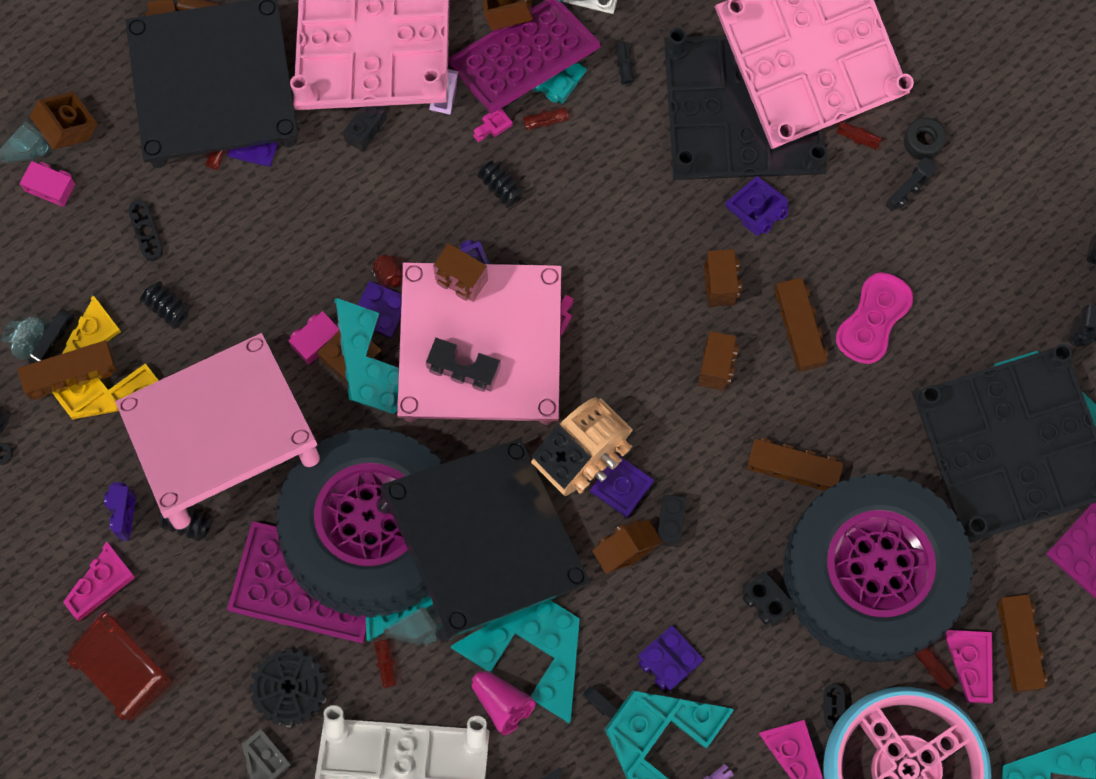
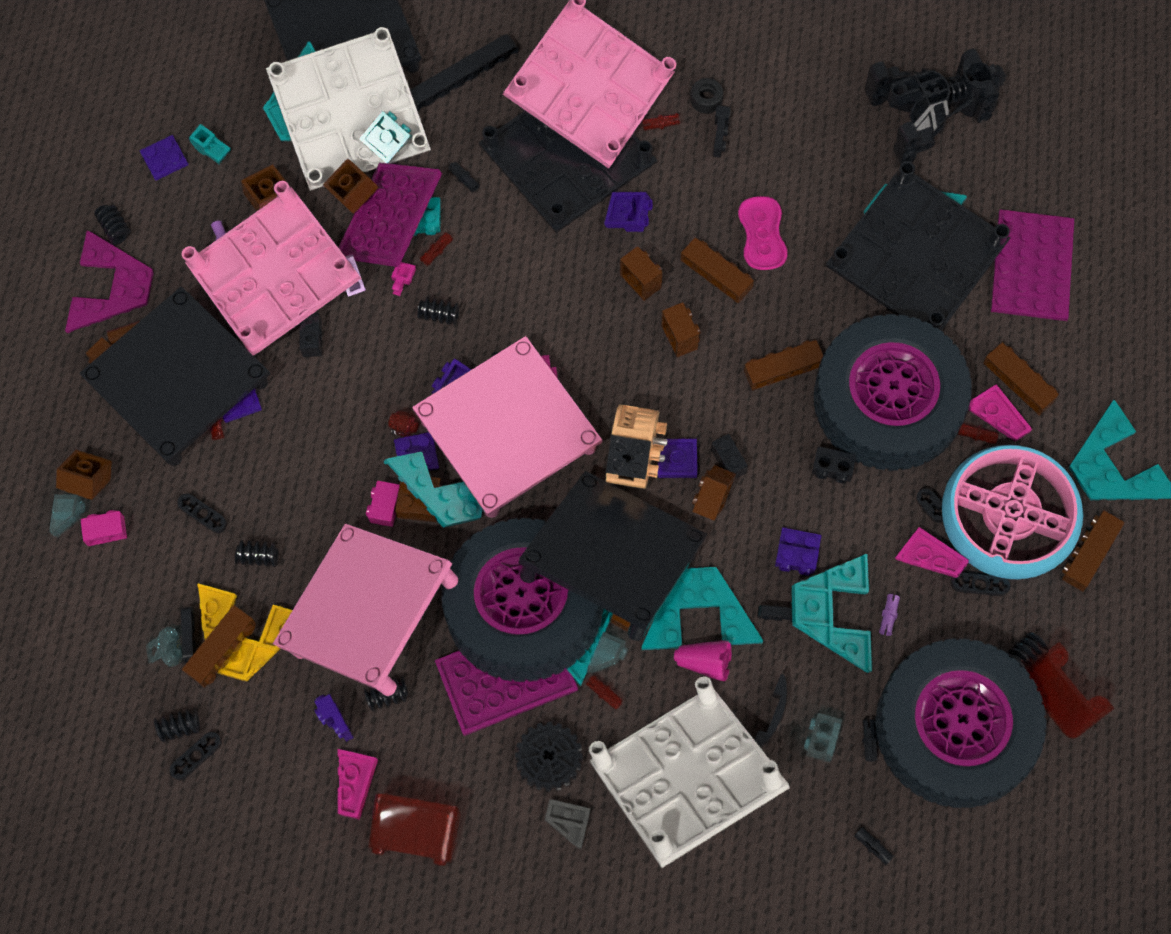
camera: 30 degrees left, 5 degrees down
black arch [426,337,501,392] -> none
reddish brown brick [433,243,488,302] -> none

